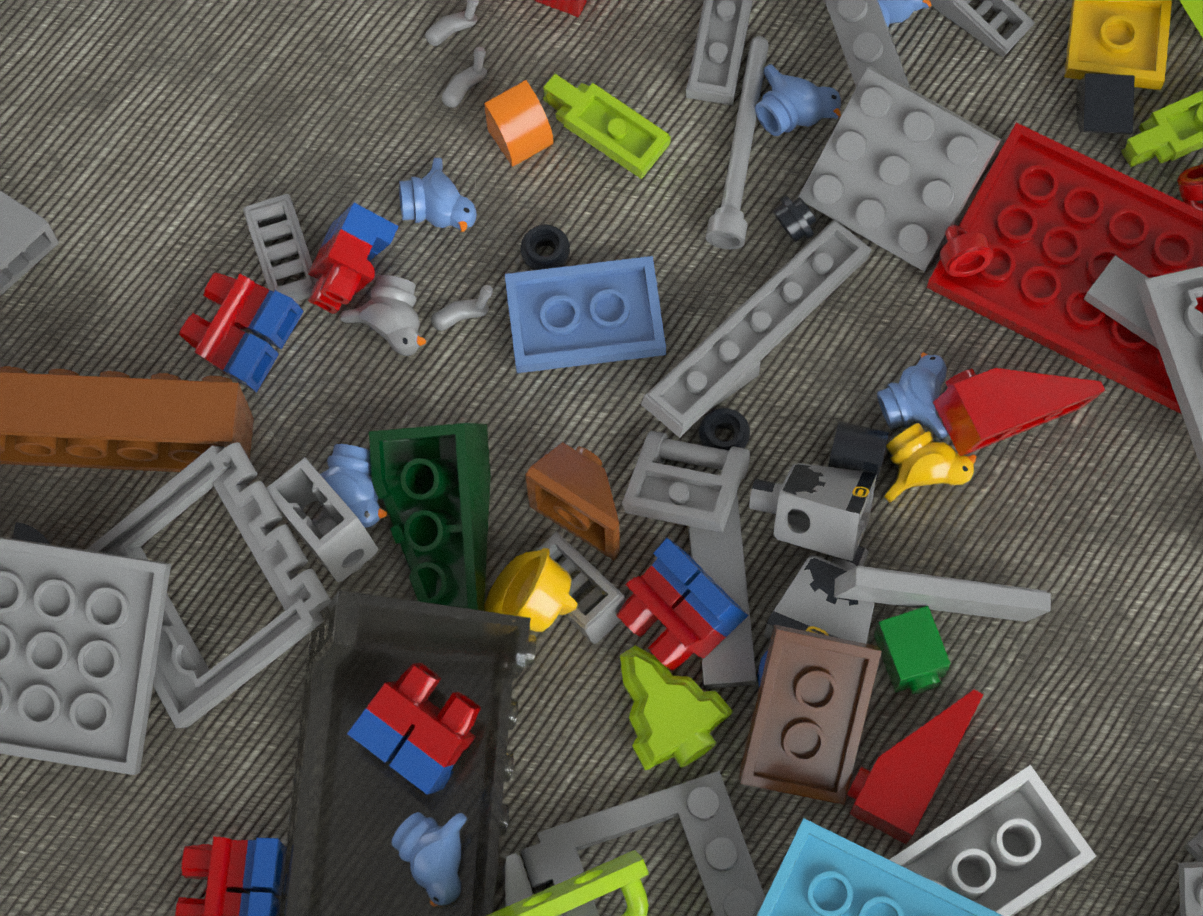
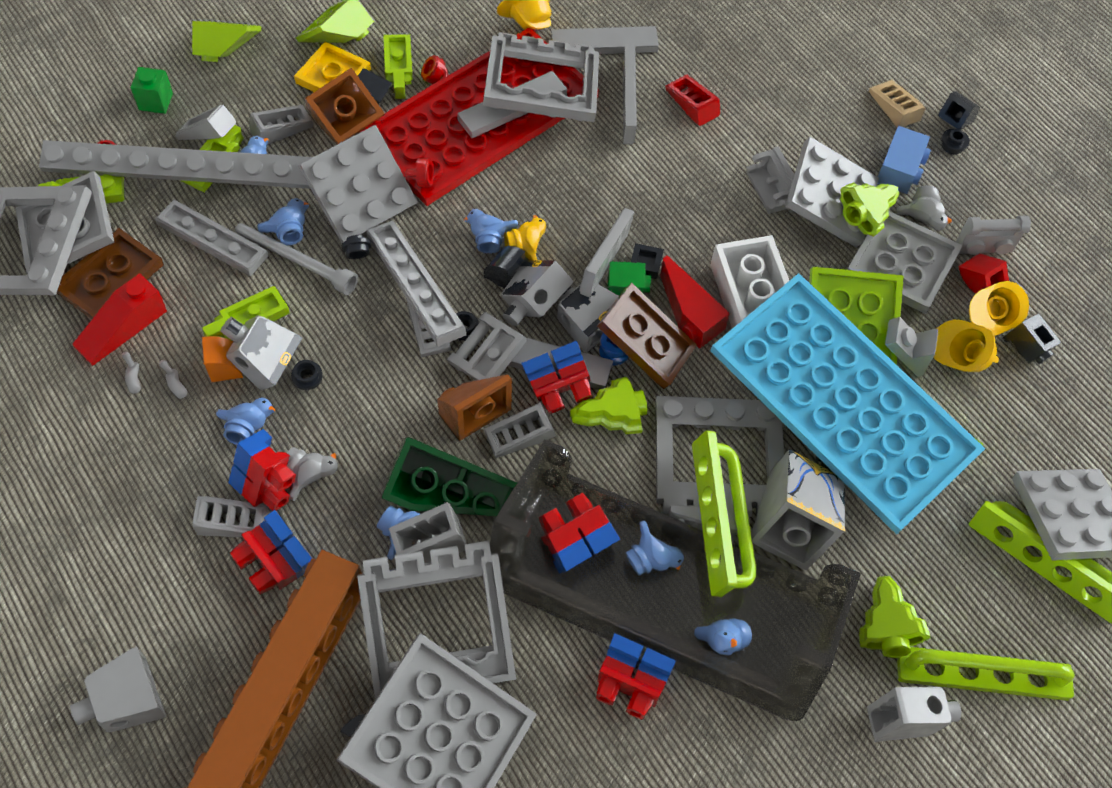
camera: 75 degrees left, 10 degrees down
light grey piece [431,285,493,331] -> none
yellow piece [484,548,578,632] -> none
medium blue plate [505,256,666,373] -> none
red slope [933,368,1106,457] -> none
none -> torso [220,315,302,391]
none -> dark orange slope [305,68,385,144]
none -> black plate [631,243,664,279]

